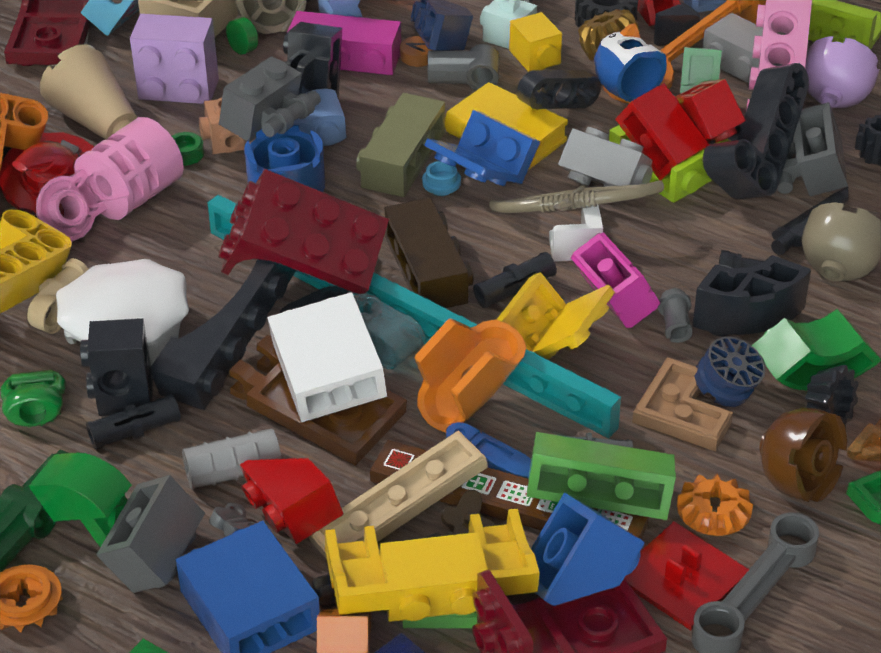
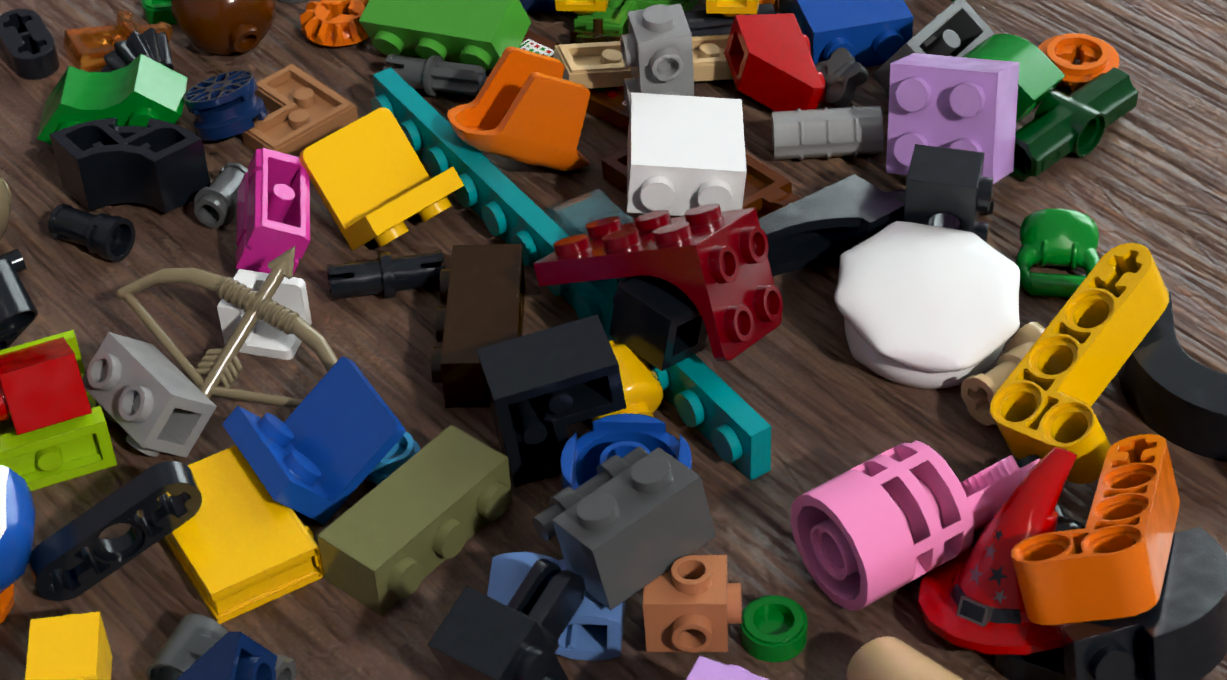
camera: 160 degrees left, 0 degrees up
none -> black brick [476,314,626,487]
none -> light grey brick [620,4,694,111]
none -> lavender brick [886,53,1020,184]

